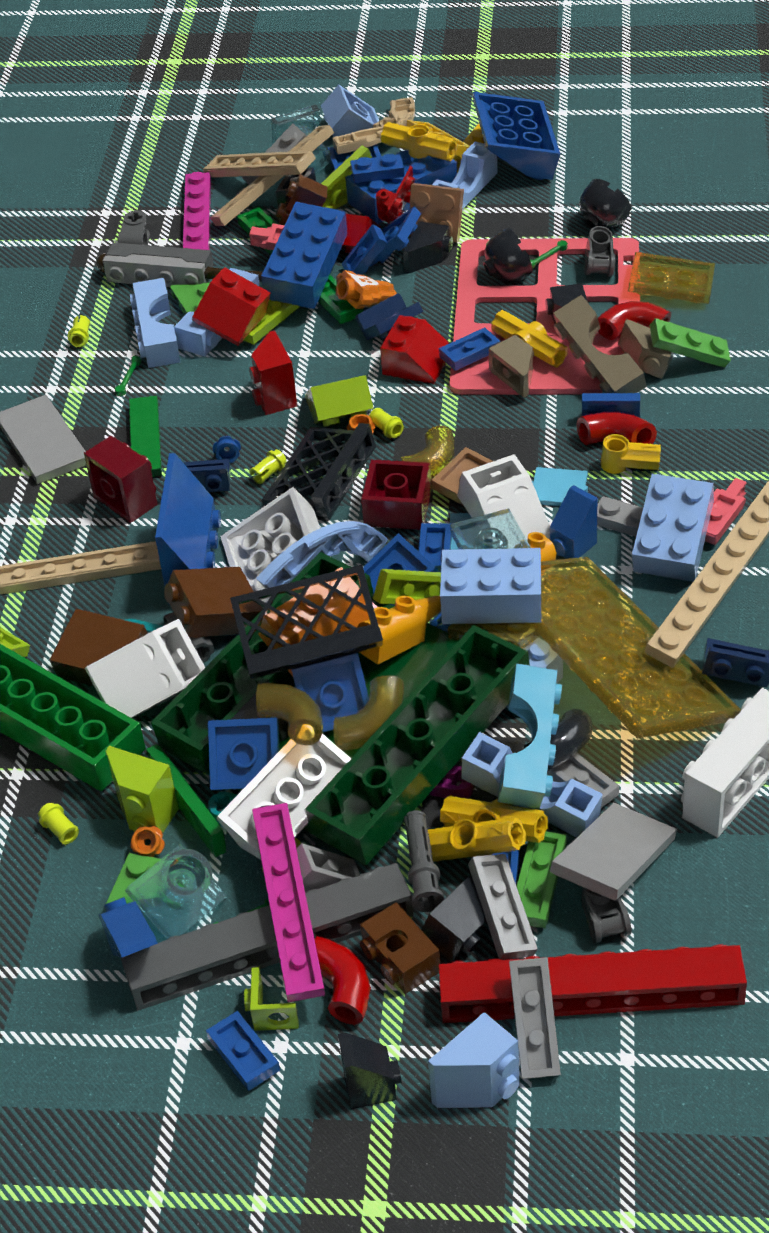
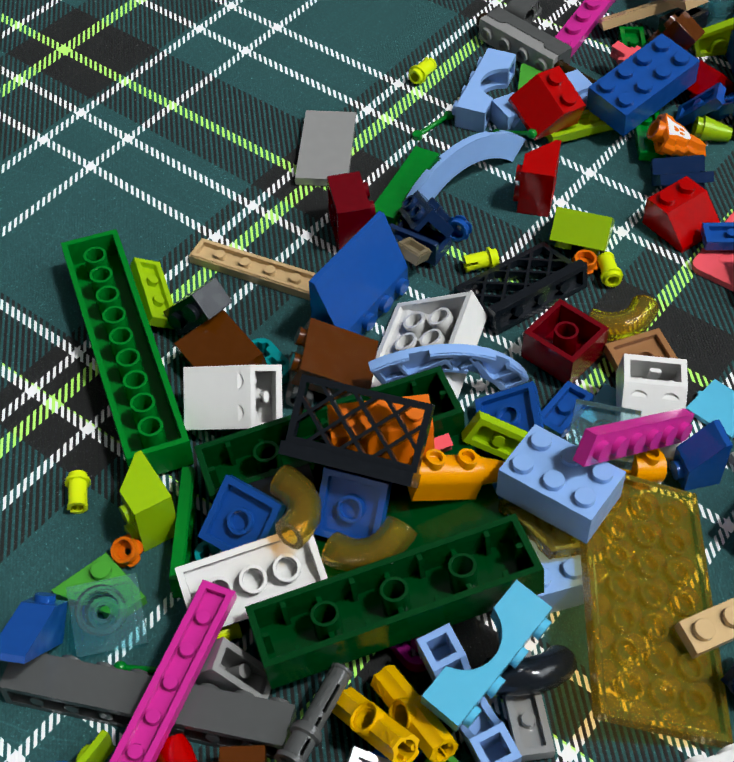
camera: 30 degrees right, 5 degrees up
none -> black brick [163,277,232,336]
none -> dark tan tile [397,237,432,266]
none -> dark blue bracket [399,190,455,238]
none -> light blue tile [406,130,526,200]
none -> green hinge [493,129,537,139]
none -> dark pink plate [573,408,695,467]
none -> lime cone [691,115,733,142]

